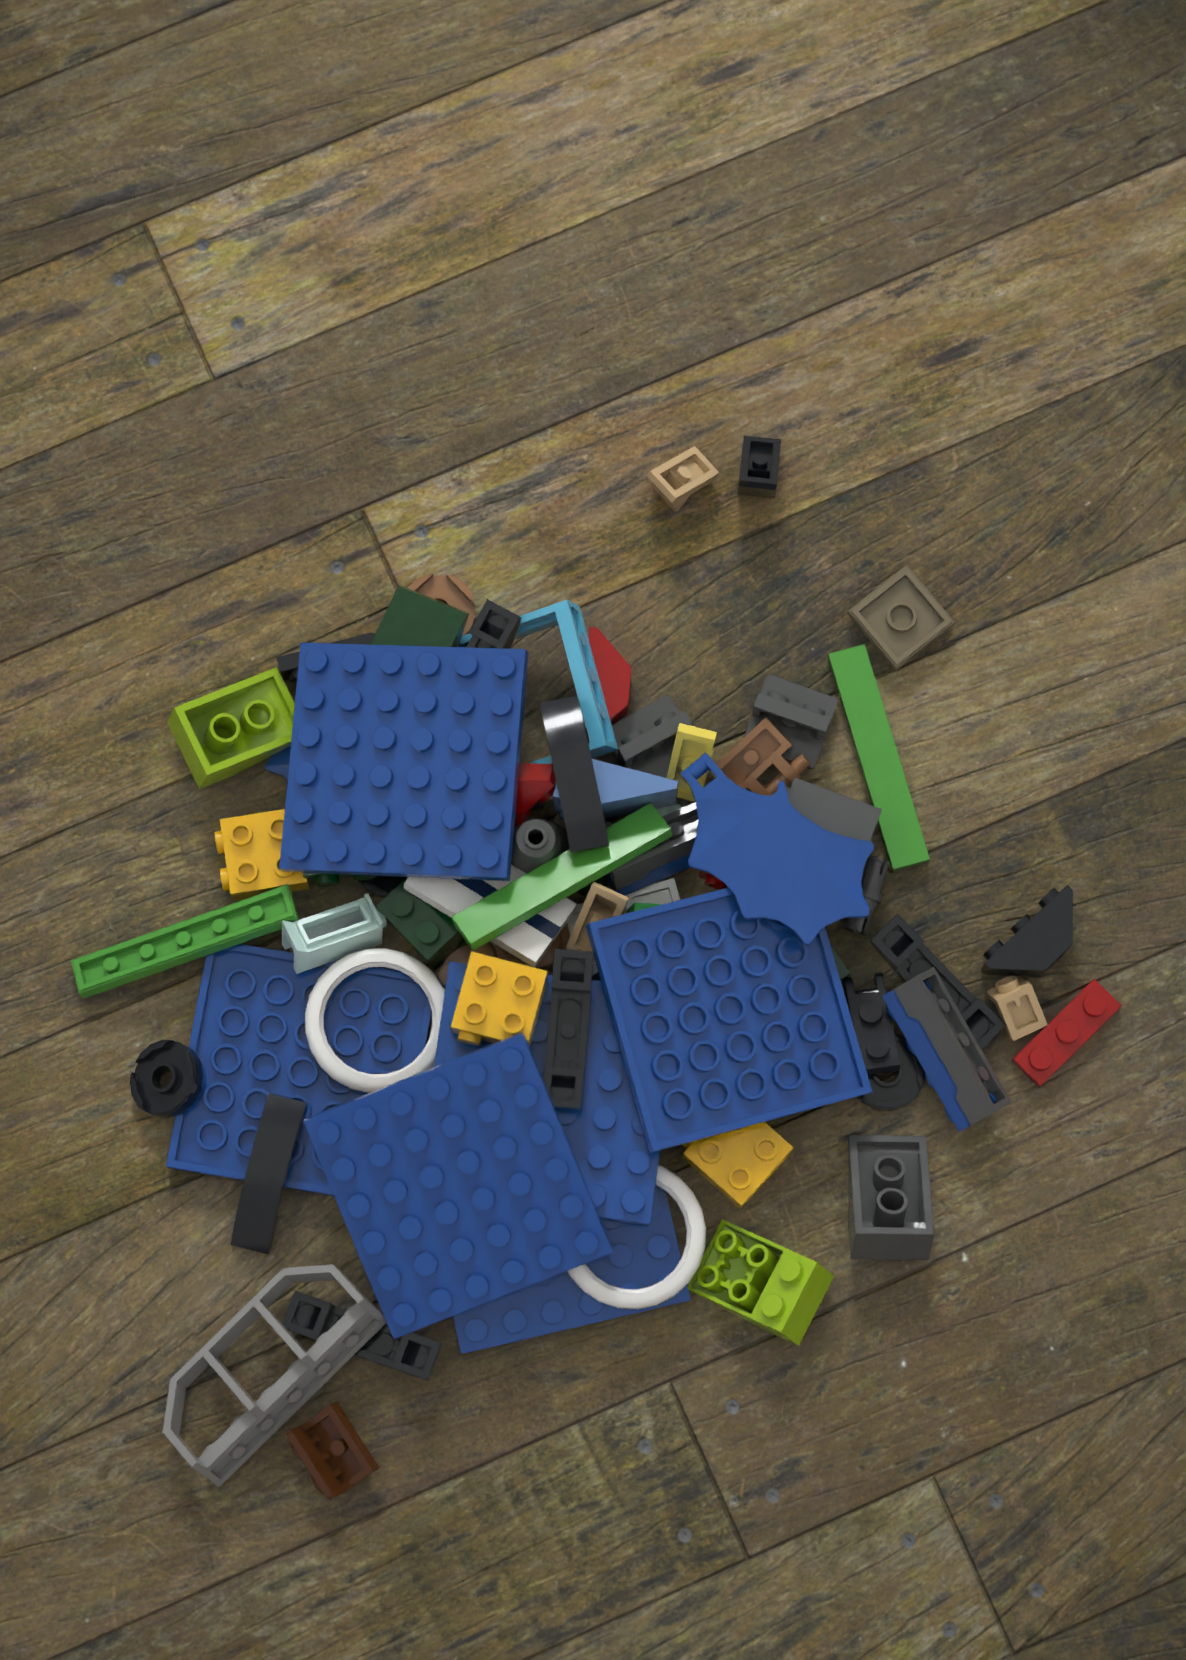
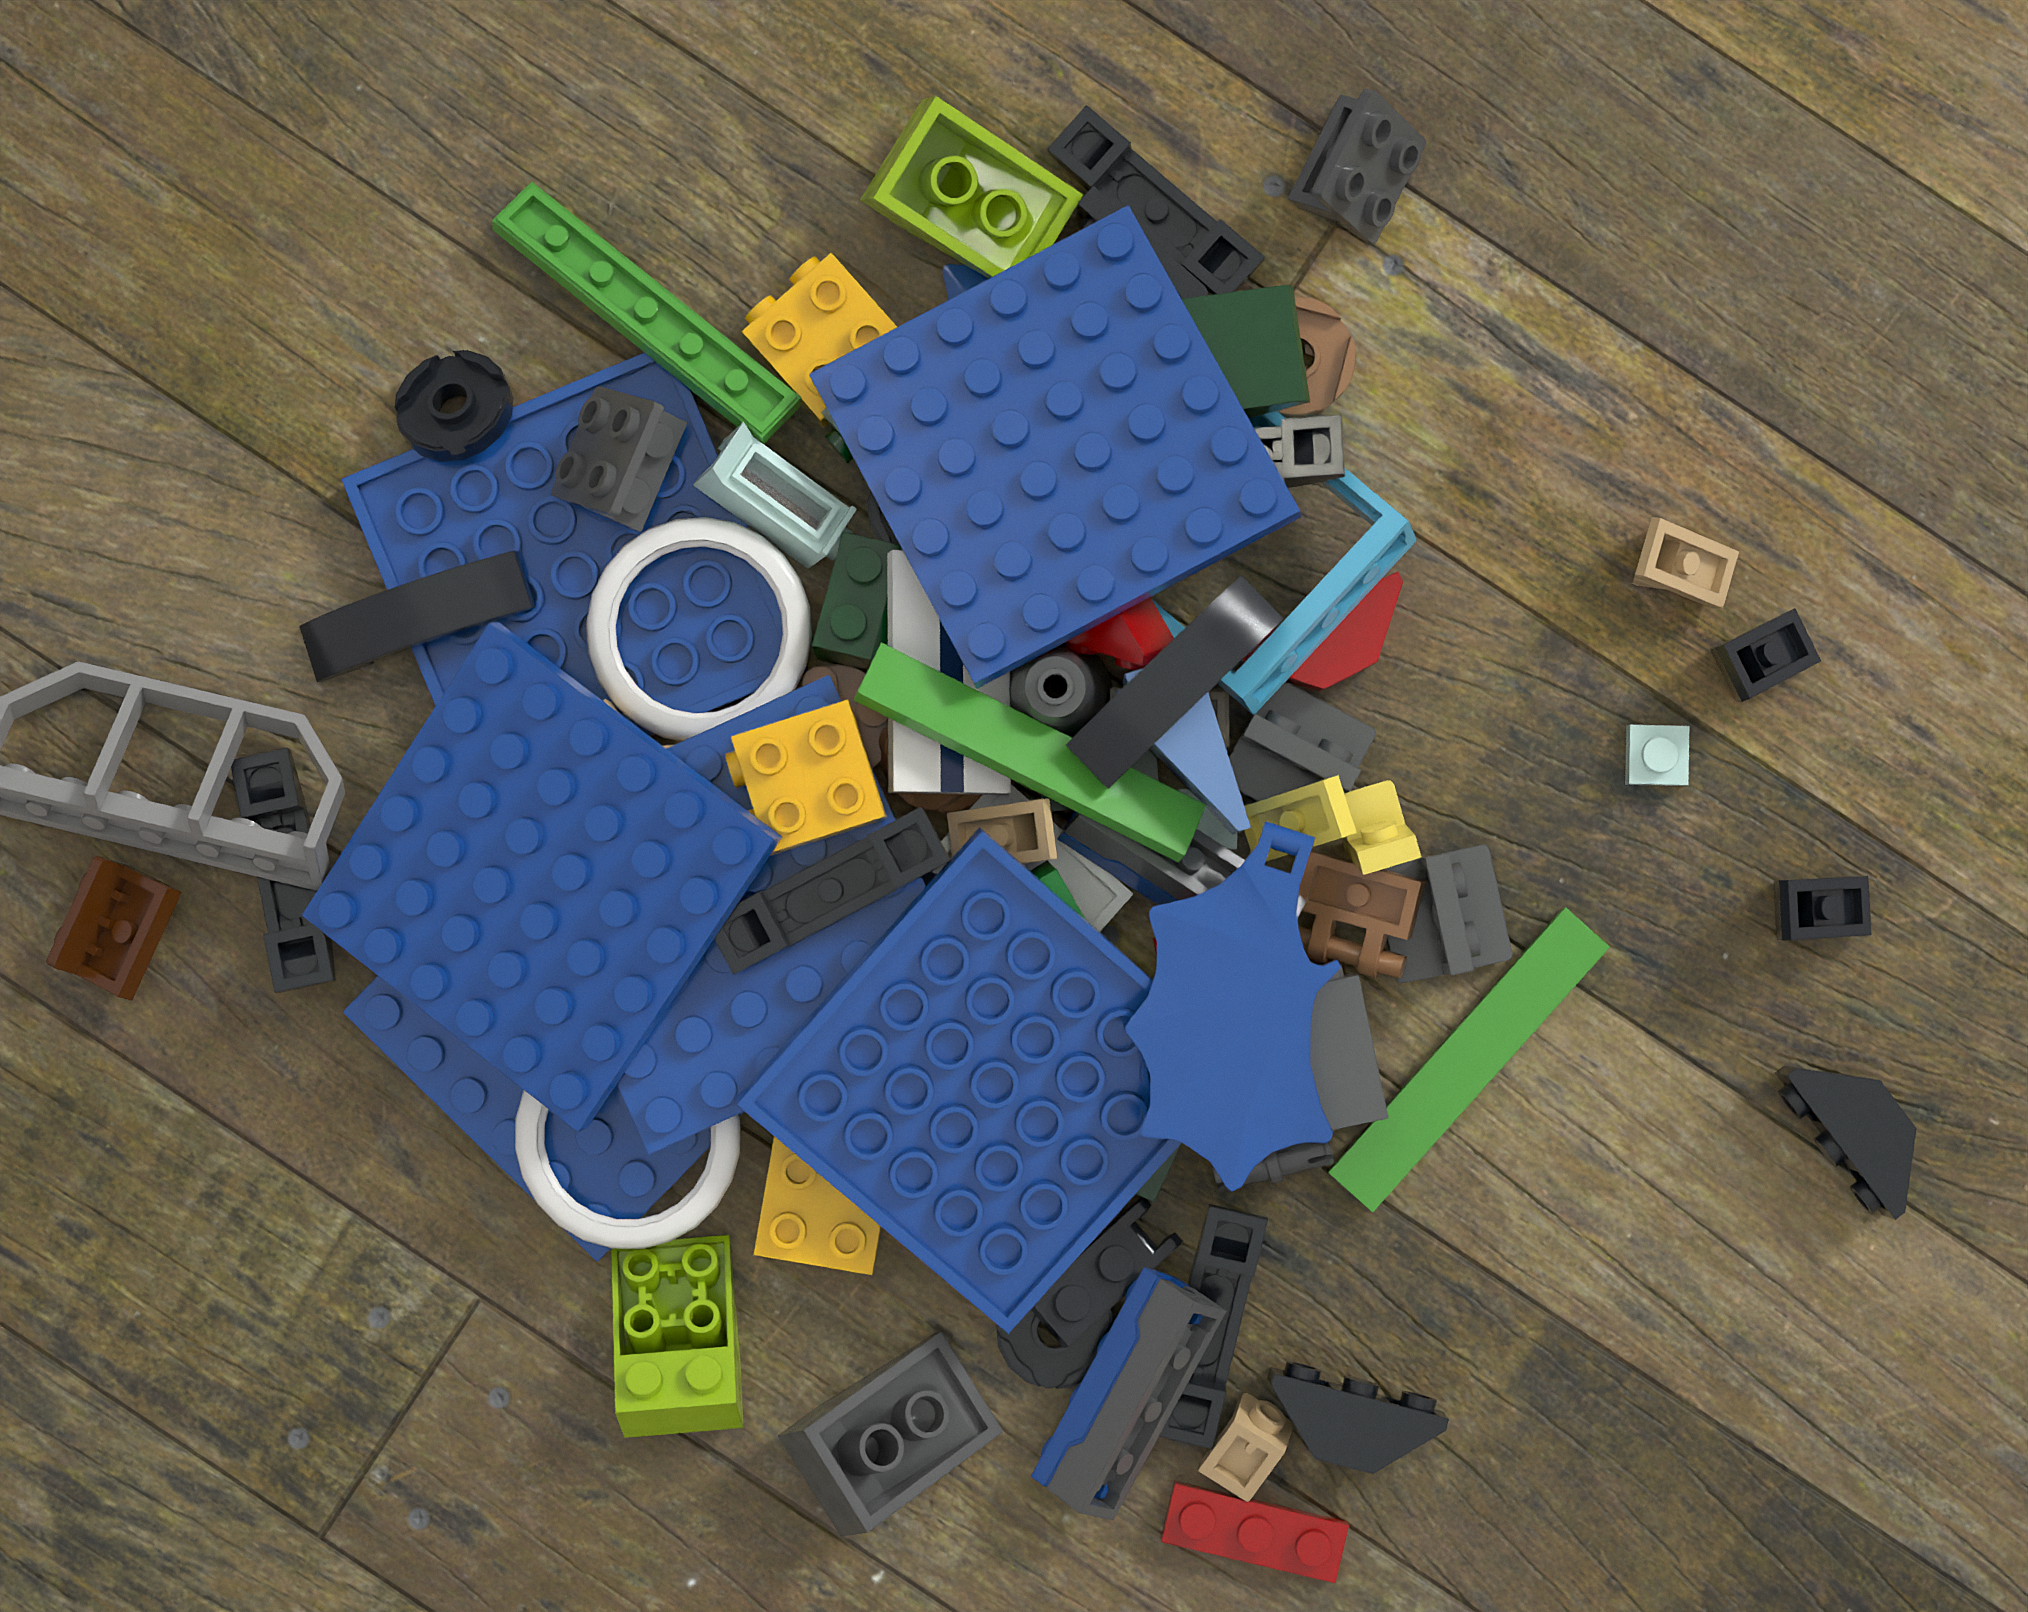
camera: 55 degrees right, 10 degrees up
dark tan plate [847,565,955,671] -> none
none -> dark grey bracket [551,386,687,532]
none -> black slope [1047,105,1265,295]
none -> dark grey bracket [1288,88,1426,244]
none -> light yellow slope [1342,780,1421,875]
none -> light aqua plate [1625,725,1689,786]
none -> black slope [1773,876,1872,941]
none -> black slope [1775,1066,1917,1220]

